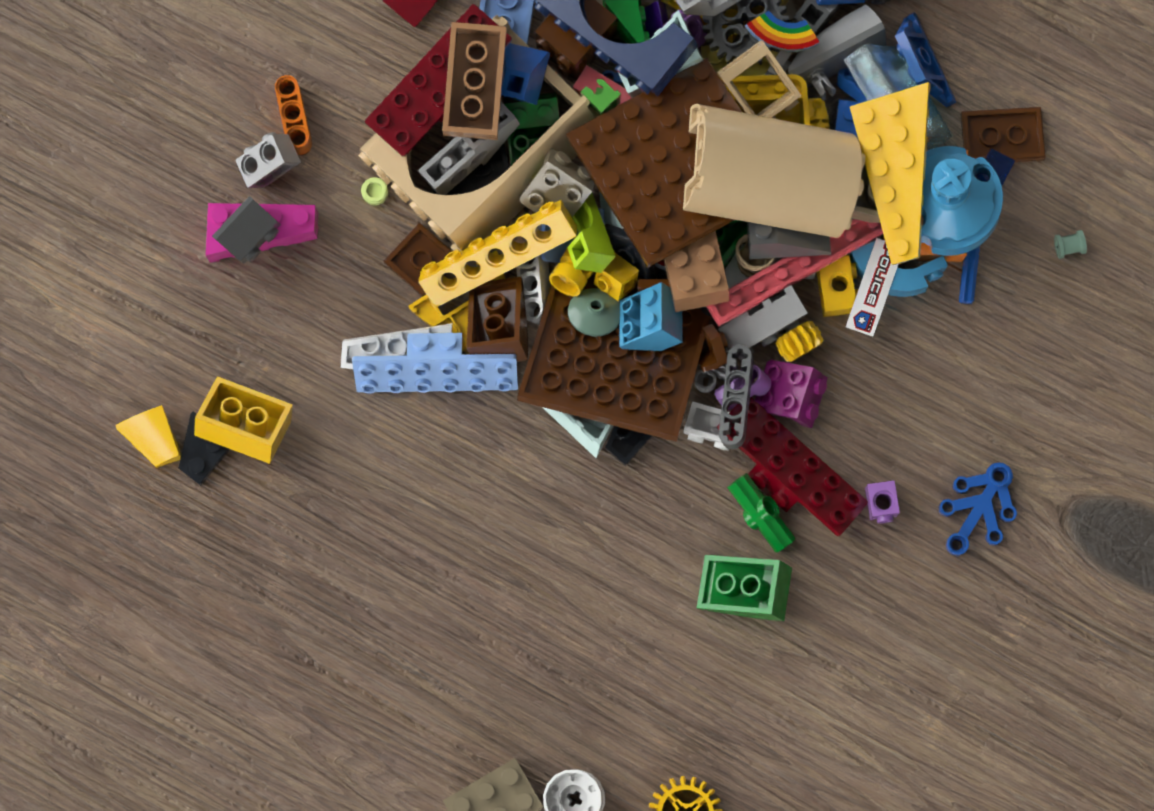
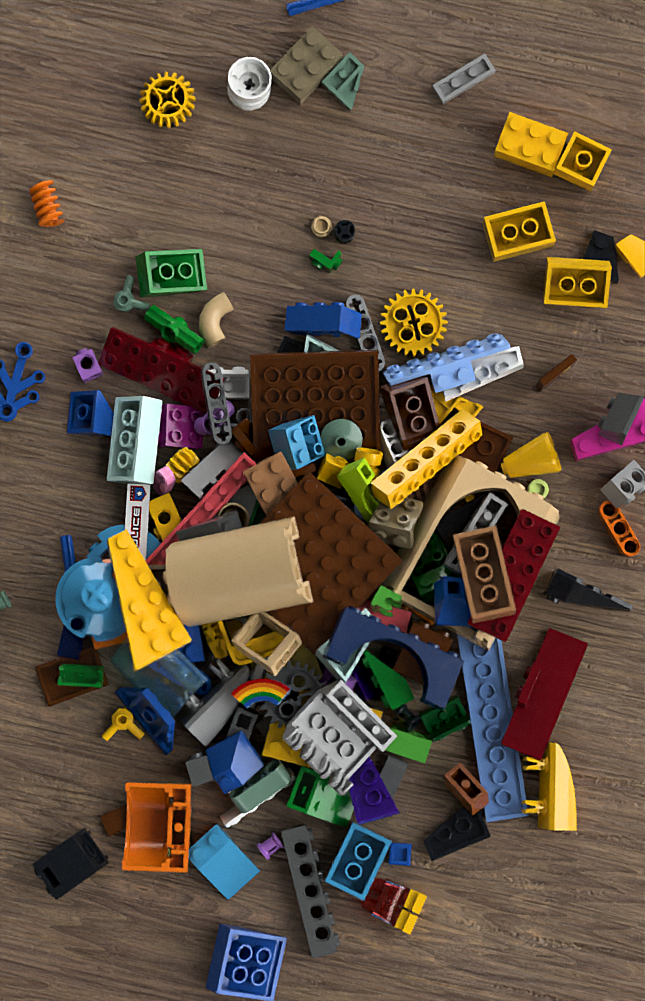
camera: 160 degrees right, 5 degrees up
none -> orange piece [29,180,65,227]
none -> green hinge [58,664,104,688]
none -> blue slope [67,390,114,436]
none -> yellow piece [101,708,145,741]
none -> light aqua brick [107,396,162,484]
none -> sand green piece [113,275,150,312]
none -> bright pink beam [153,466,175,496]
none -> tan cylinder [199,292,234,348]
none -> blue wedge [284,302,362,339]
none -> green bracket [309,249,343,273]
none -> tan plate [311,216,332,237]
none -> sand green wing [321,52,365,111]
none -> black wheel [334,220,355,244]
none -> light grey beam [346,295,385,373]
none -> yellow gear [380,289,448,357]
none -> light grey plate [432,53,496,104]
none -> yellow brick [482,201,556,262]
none -> yellow brick [494,112,568,178]
none -> yellow cone [501,432,562,478]
none -> reddish brown tile [536,354,577,392]
none -> black wedge [543,569,633,611]
none -> yellow brick [554,131,612,192]

